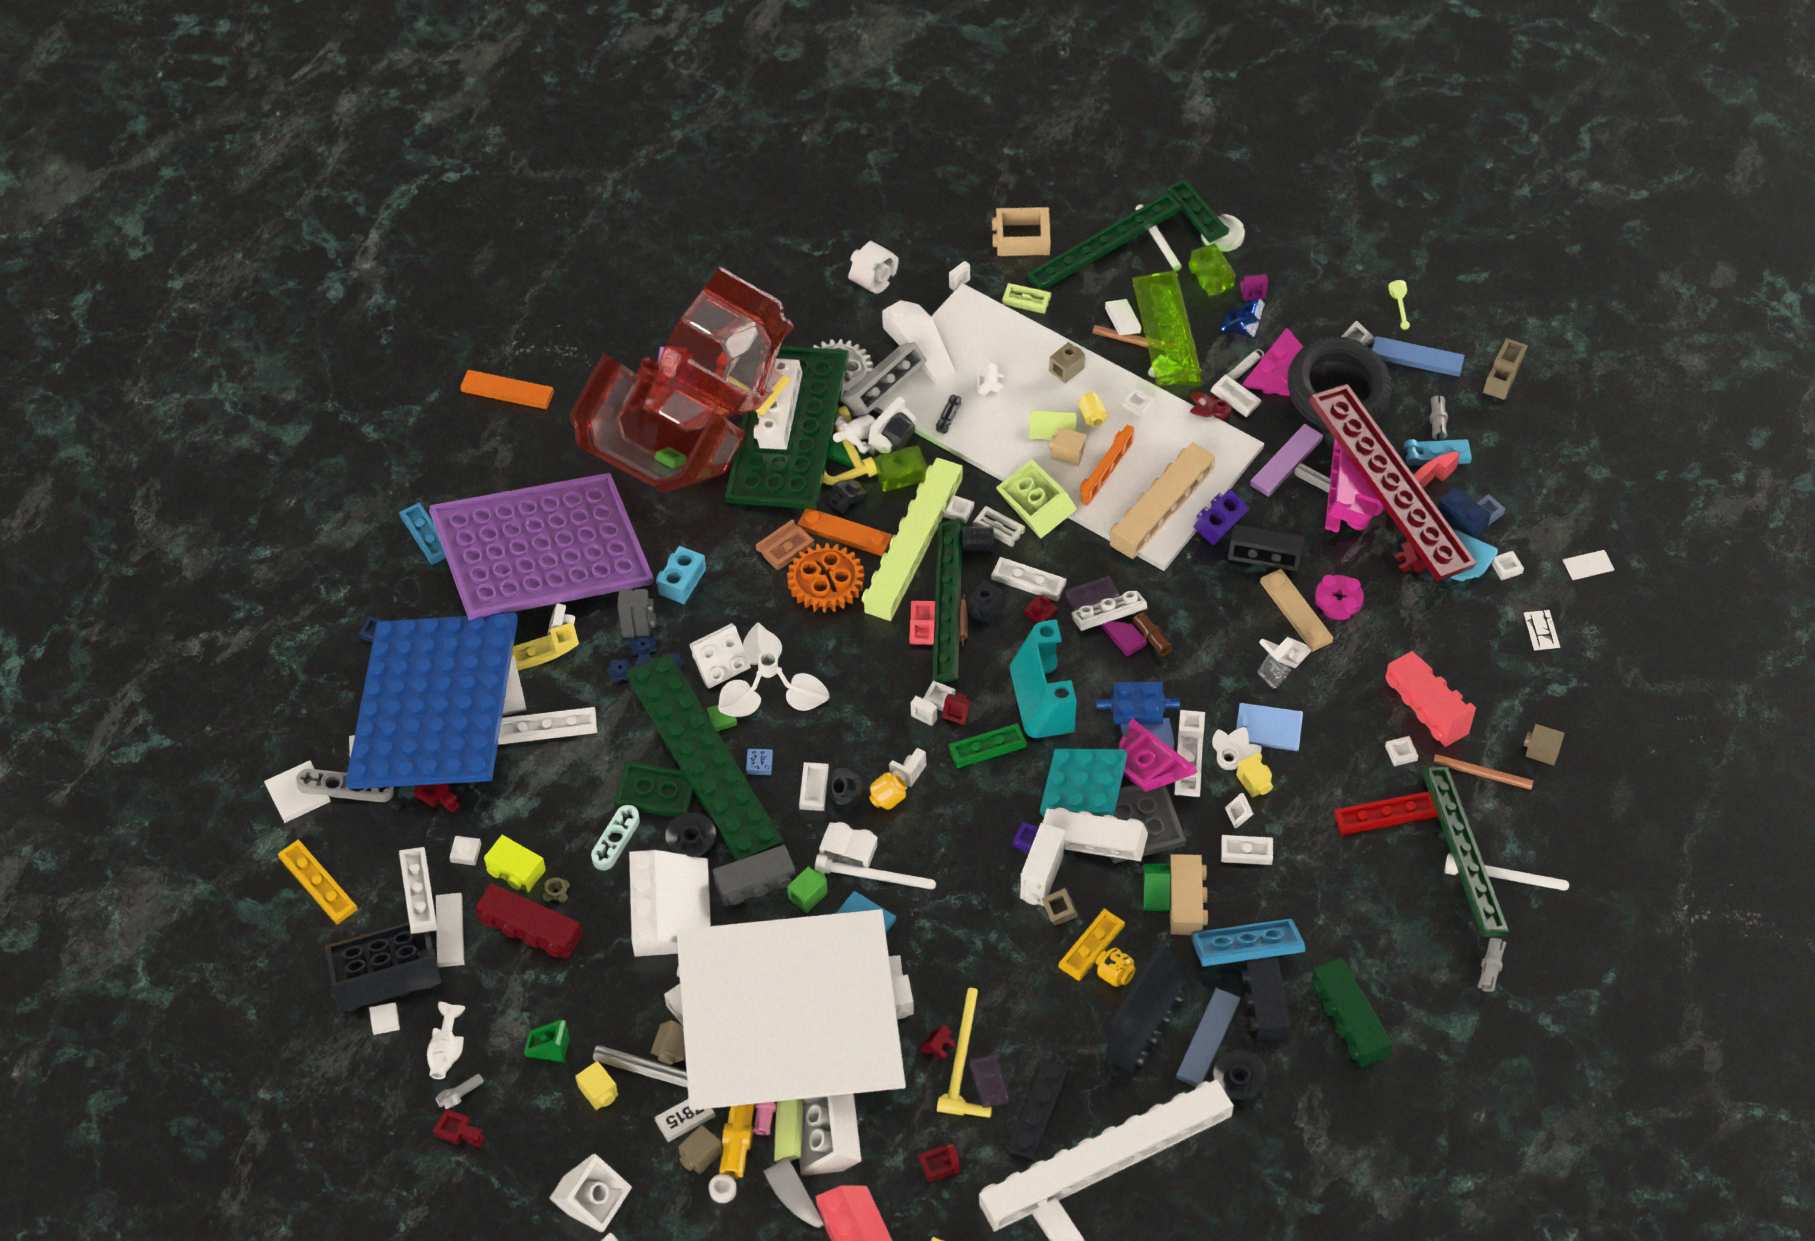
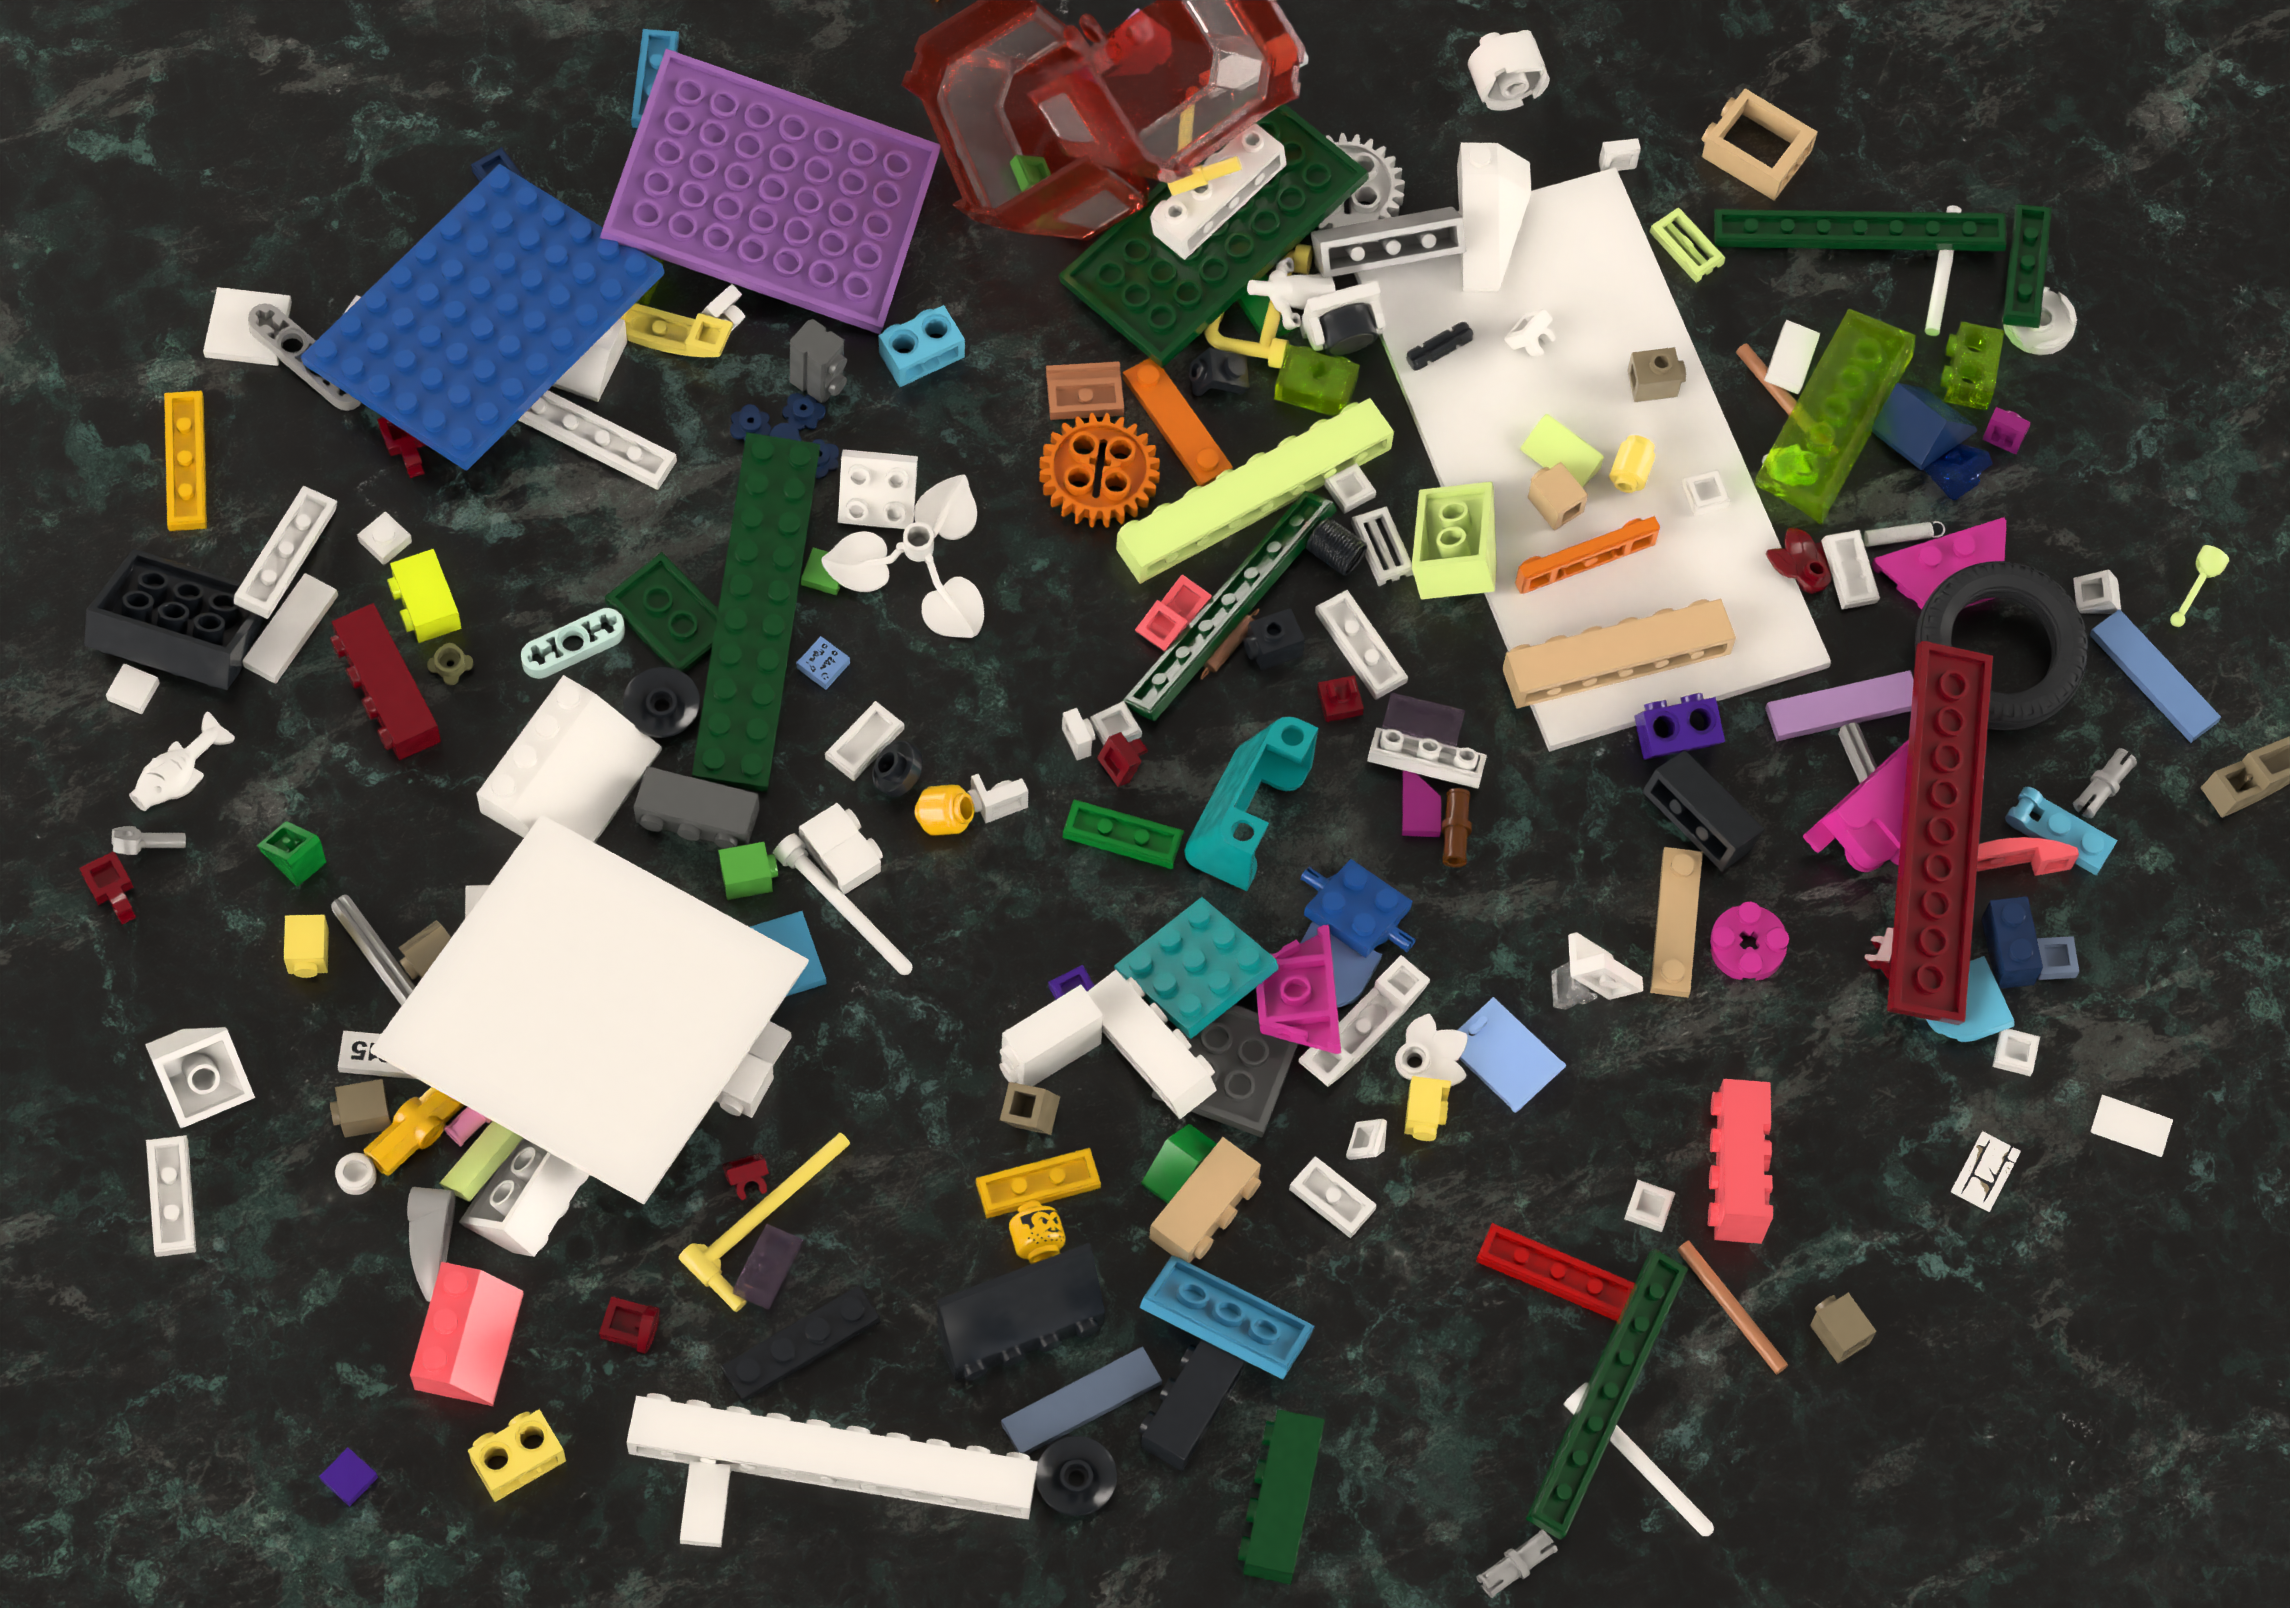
camera: 30 degrees right, 10 degrees up
none -> dark blue slope [1871,383,1977,470]

